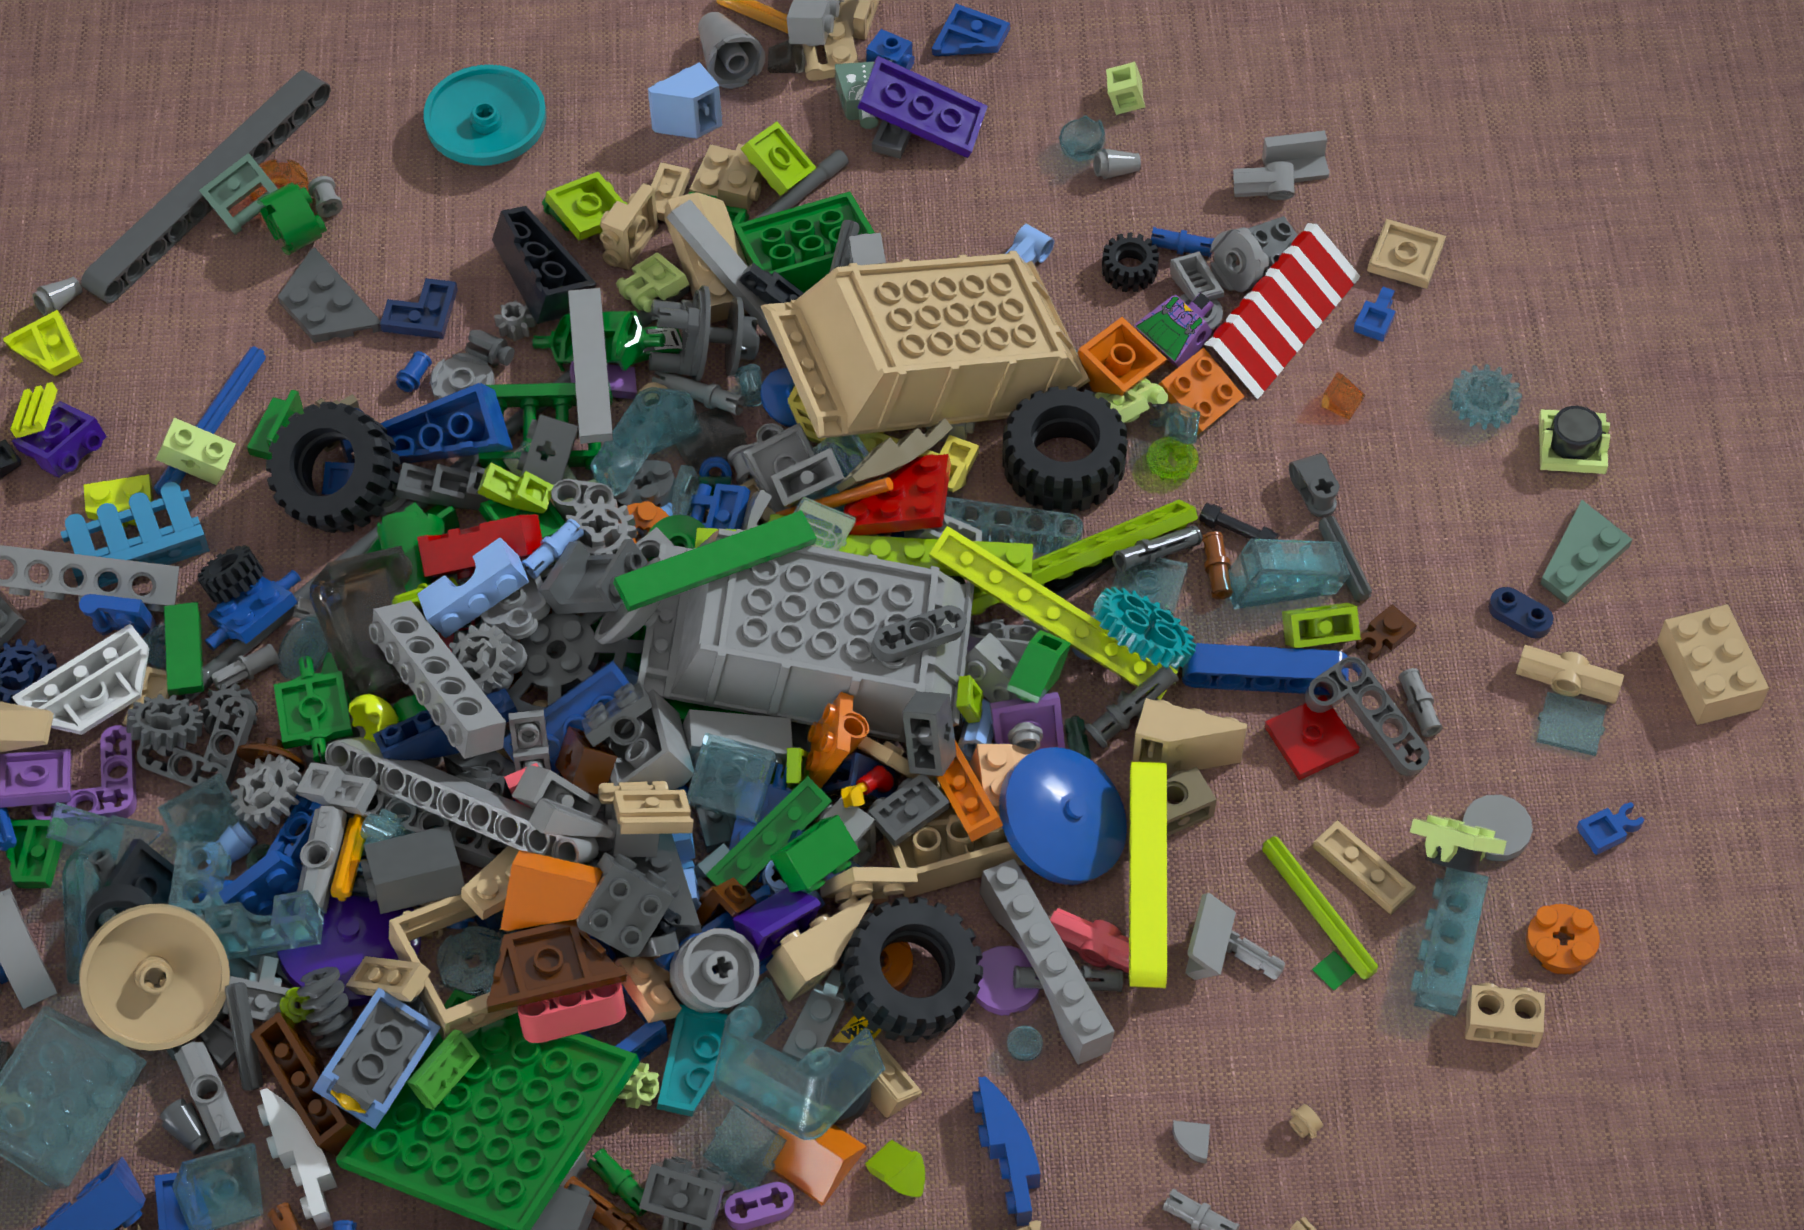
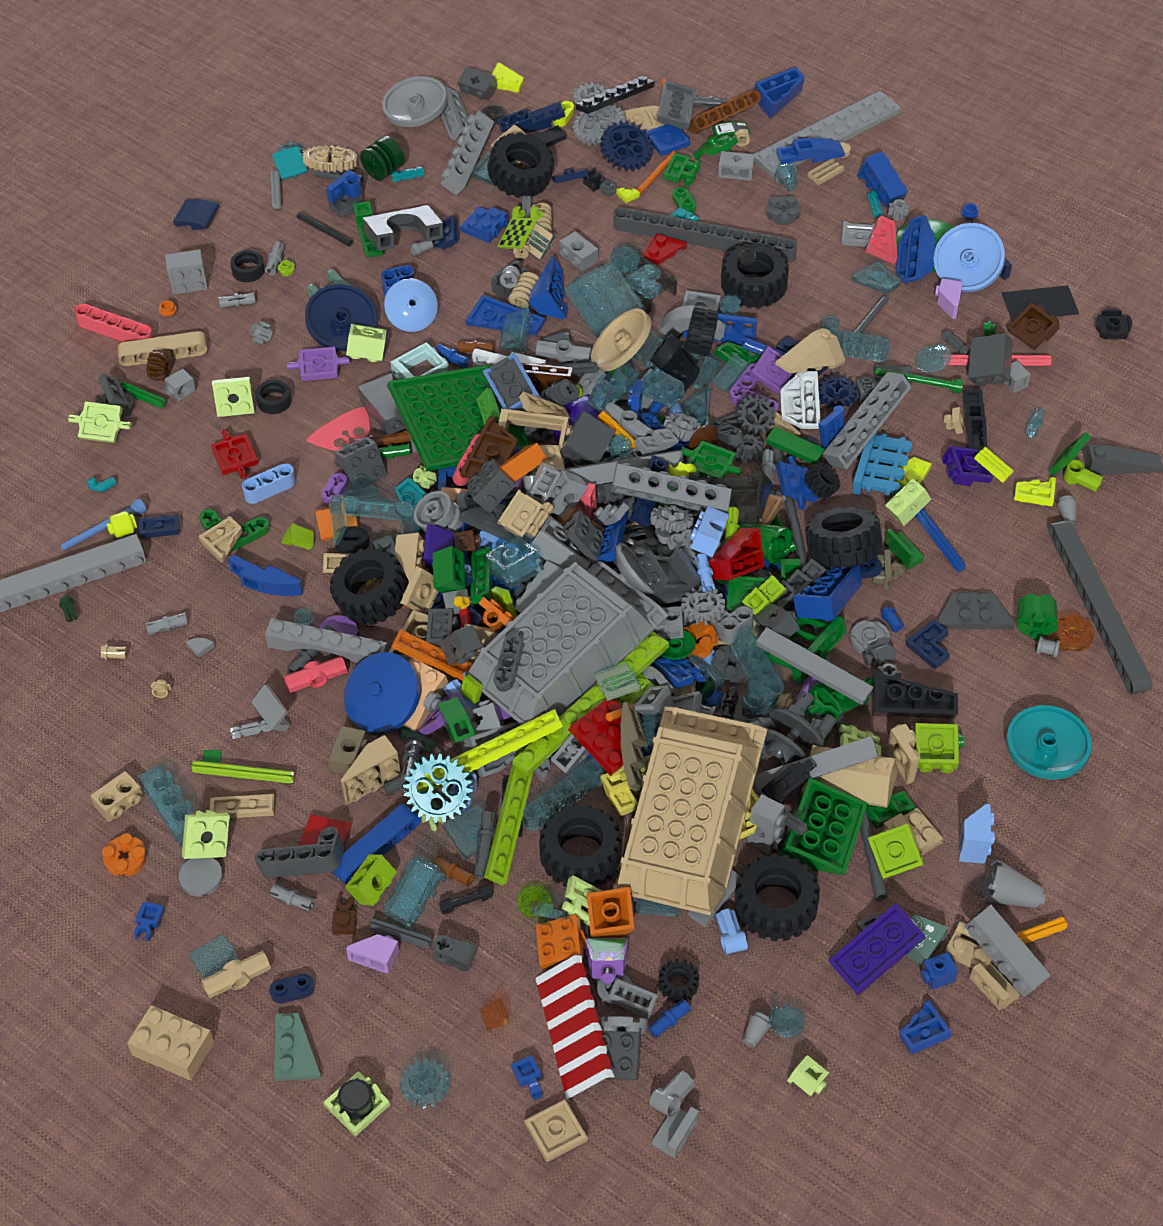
camera: 130 degrees right, 5 degrees down
sand green plate [199,153,278,235] -> none
green tile [613,510,817,612] -> none
tan plate [651,163,691,221] -> none
neon yellow beam [1129,762,1167,988] -> none
none -> lavender slope [346,934,400,974]
none -> black tyre [685,307,718,356]
none -> black tyre [734,854,820,941]

